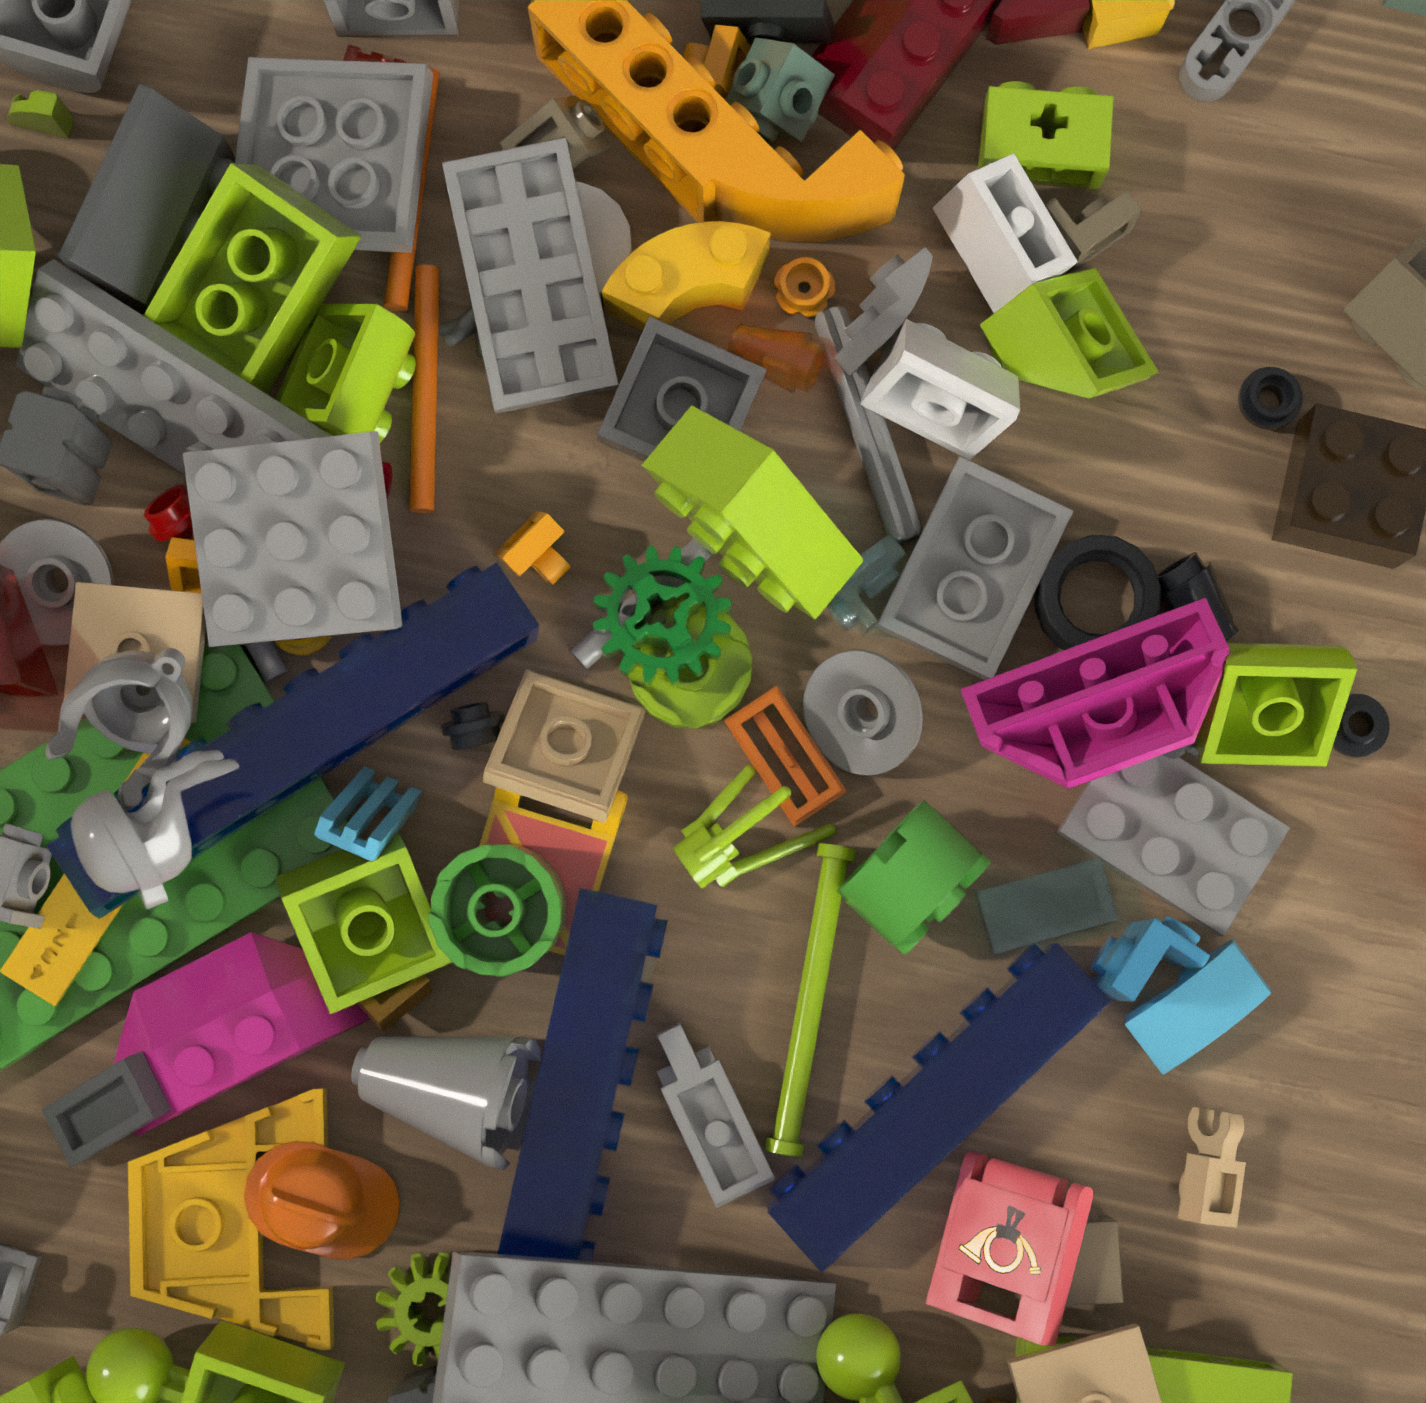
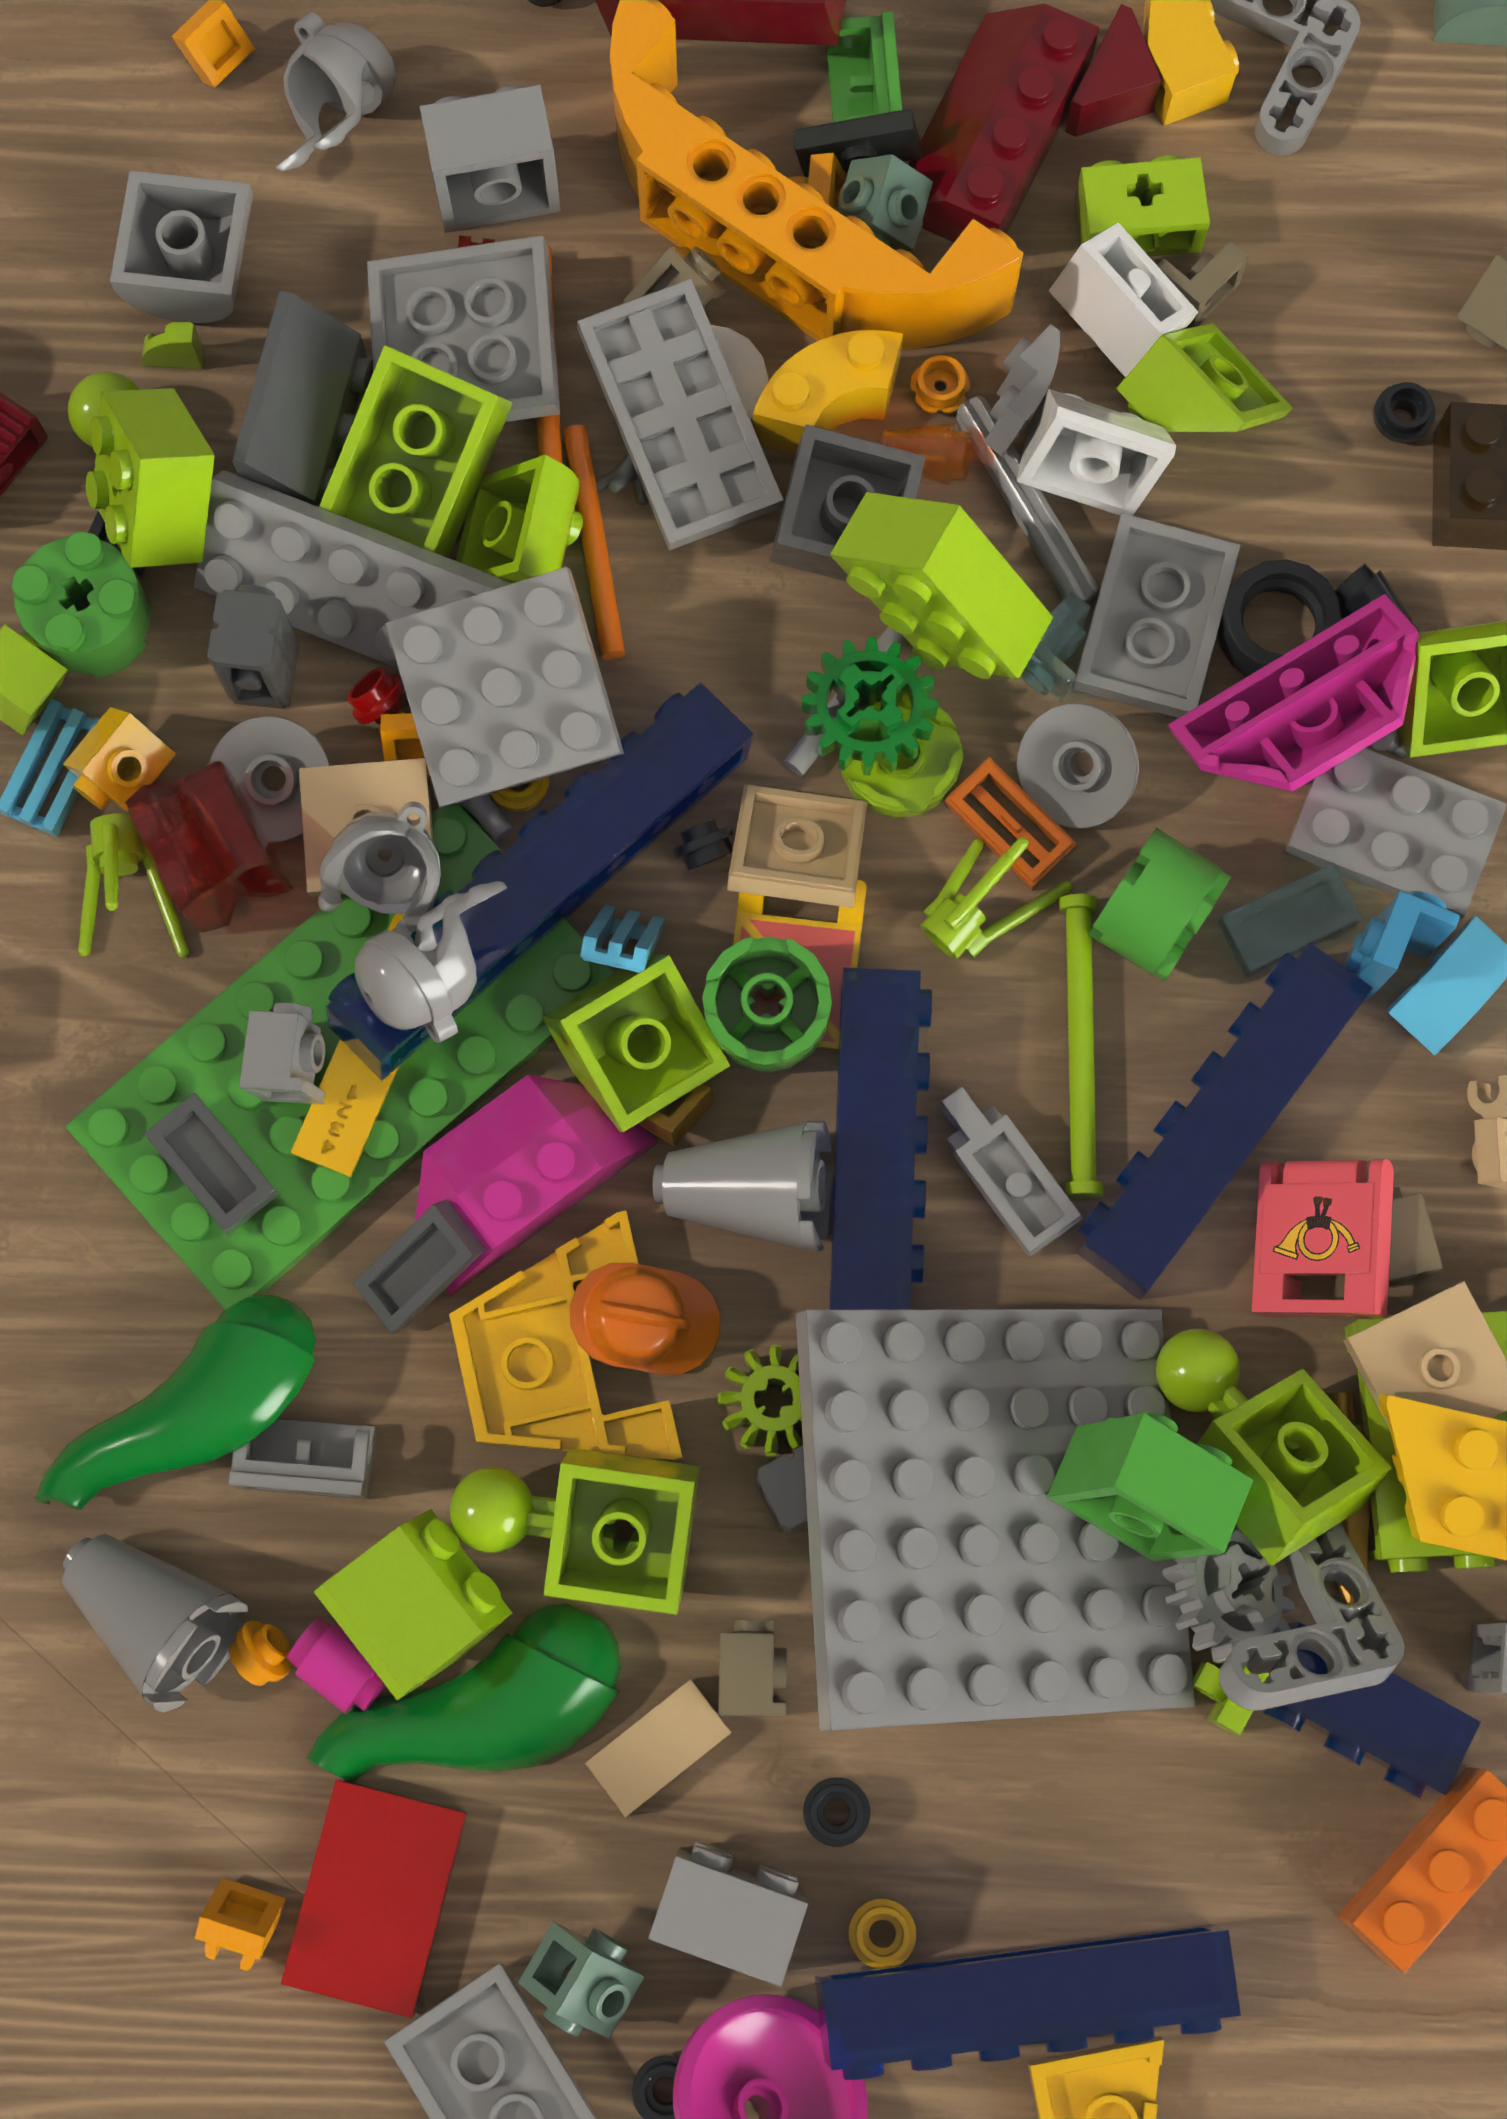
camera: 10 degrees left, 5 degrees down
light orange tile [492,510,571,585] -> none

